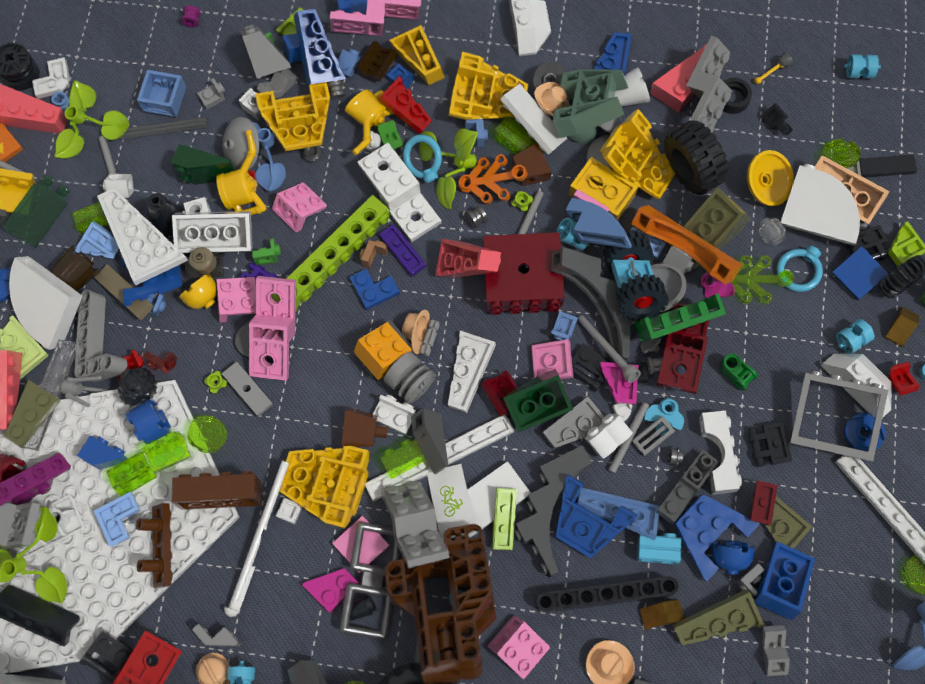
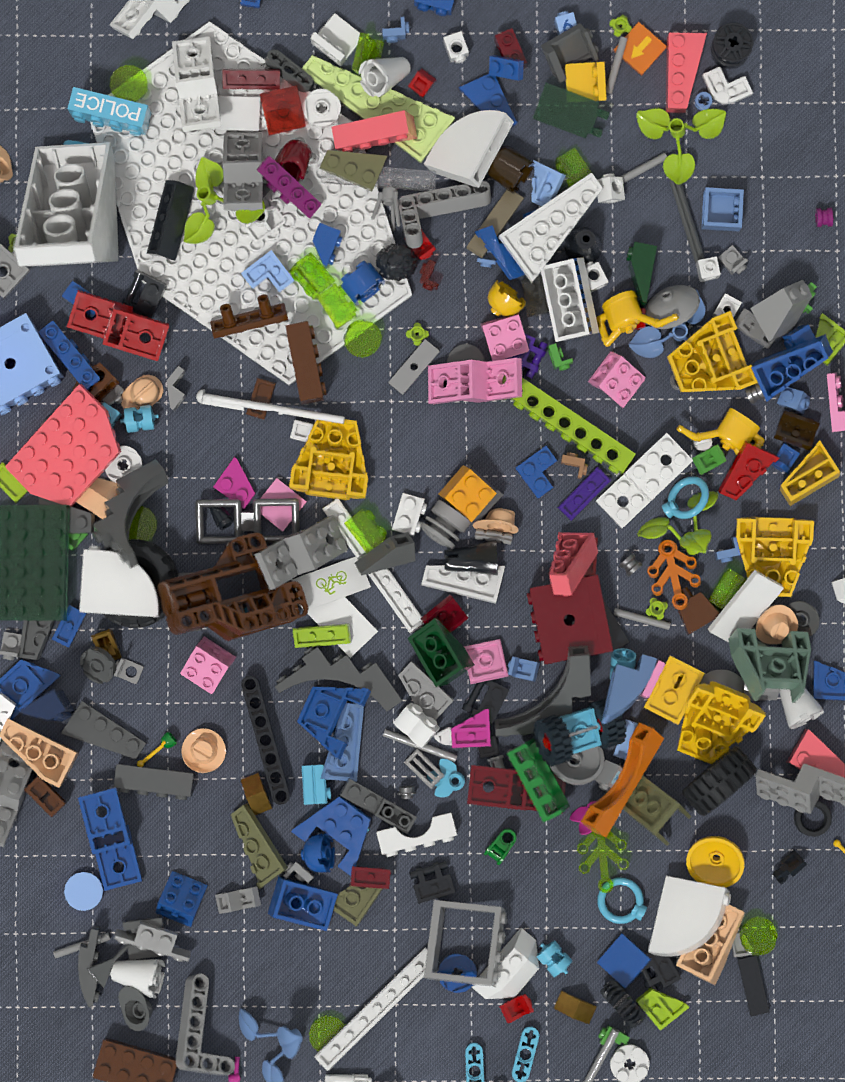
camera: 75 degrees right, 15 degrees up
dark tan head [189,247,217,274] -> none
reddish brown torso [341,407,388,447] -> none
light grey piece [578,315,641,383] -> none
clear head [758,217,786,246] -> none
none -> reddish brown tile [246,378,276,420]
none -> black piece [444,540,498,575]
none -> white brick [696,256,721,282]

